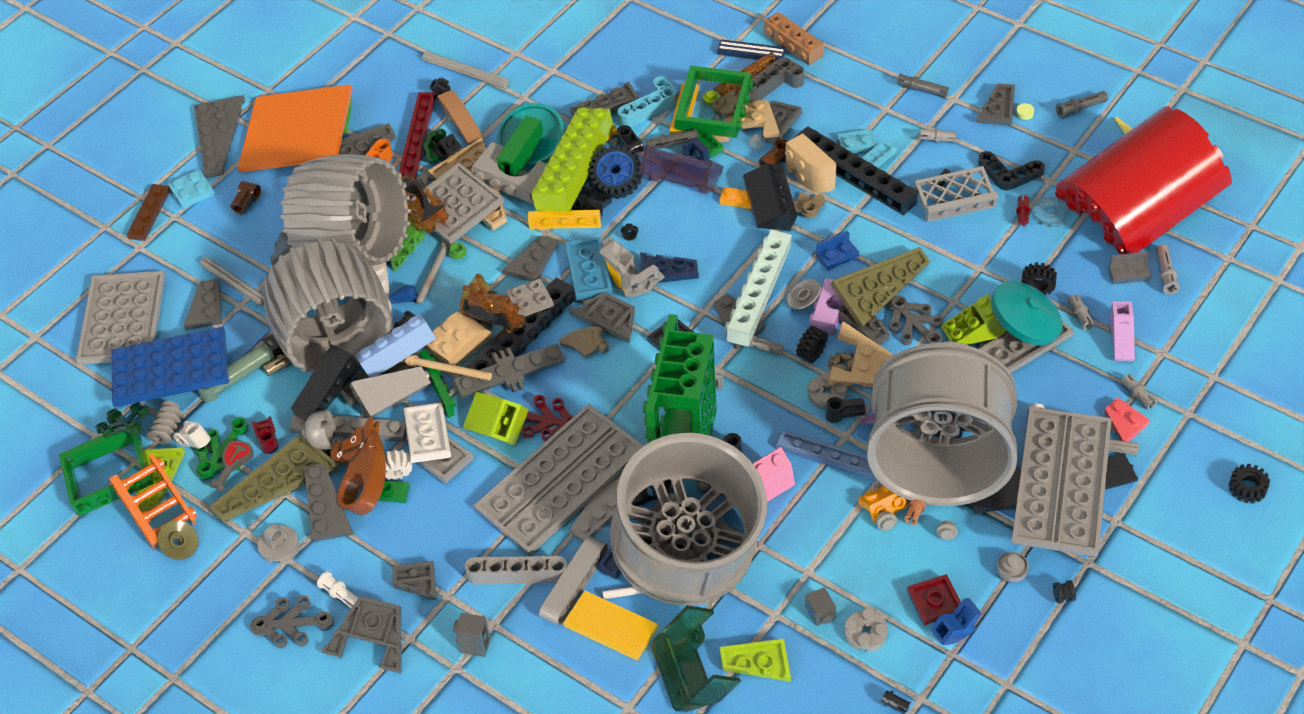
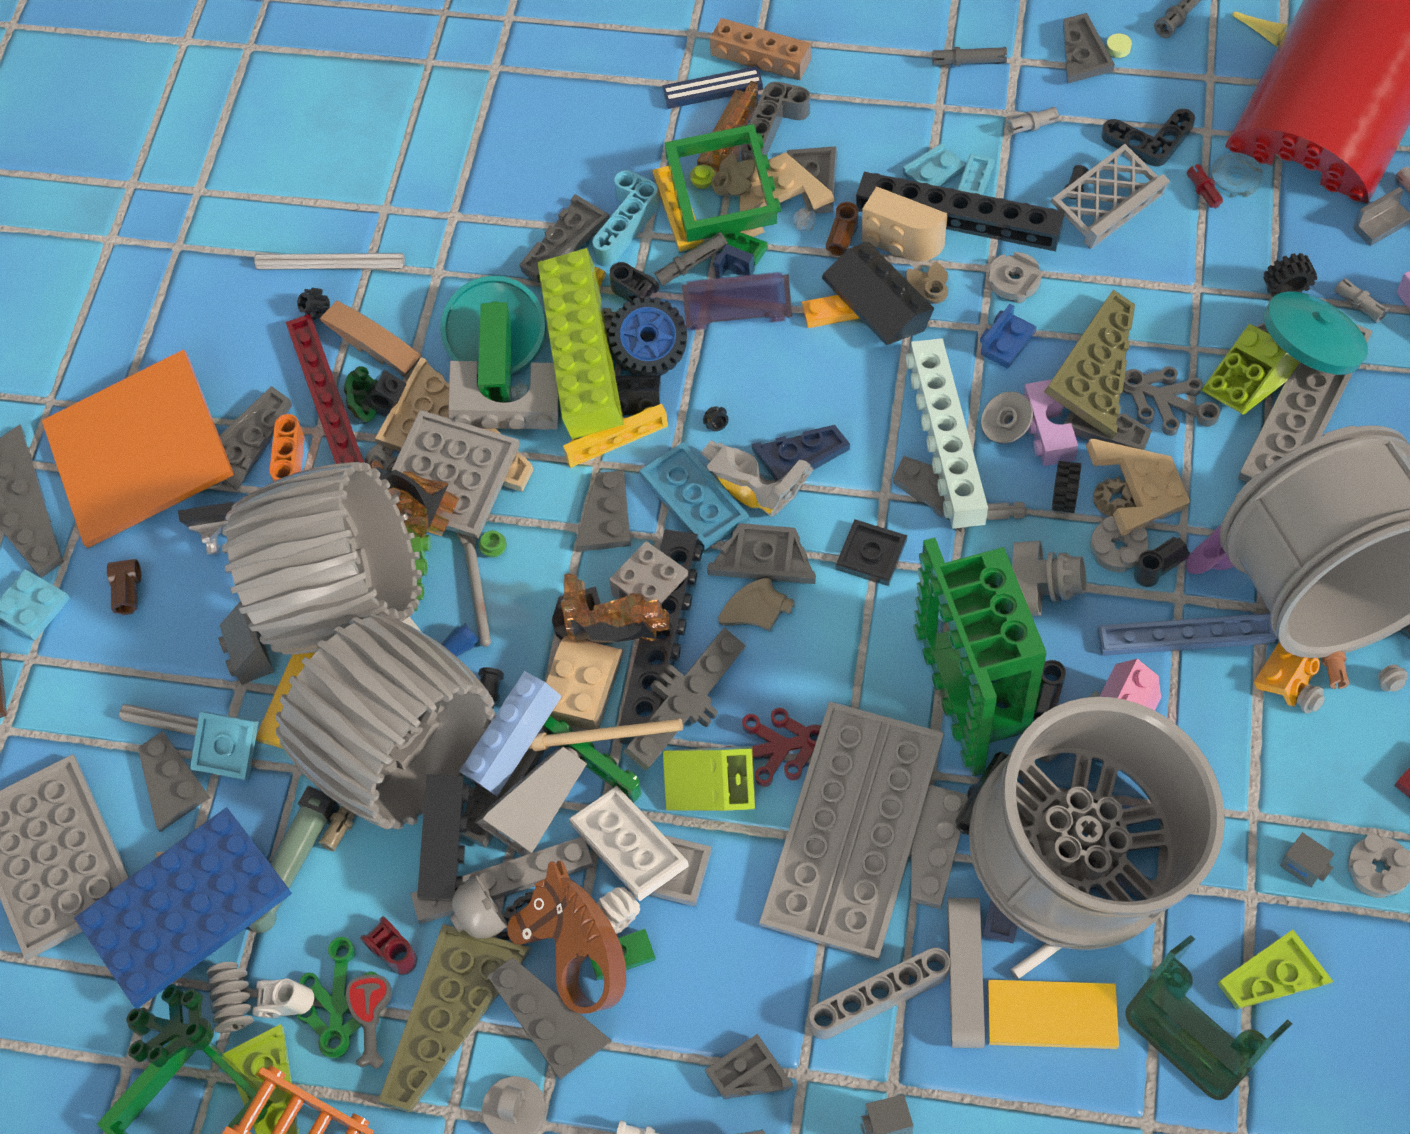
camera: 25 degrees left, 10 degrees up
none -> medium azure plate [190,711,259,780]
none -> light grey plate [989,252,1042,303]
none -> light grey beam [1012,540,1086,617]

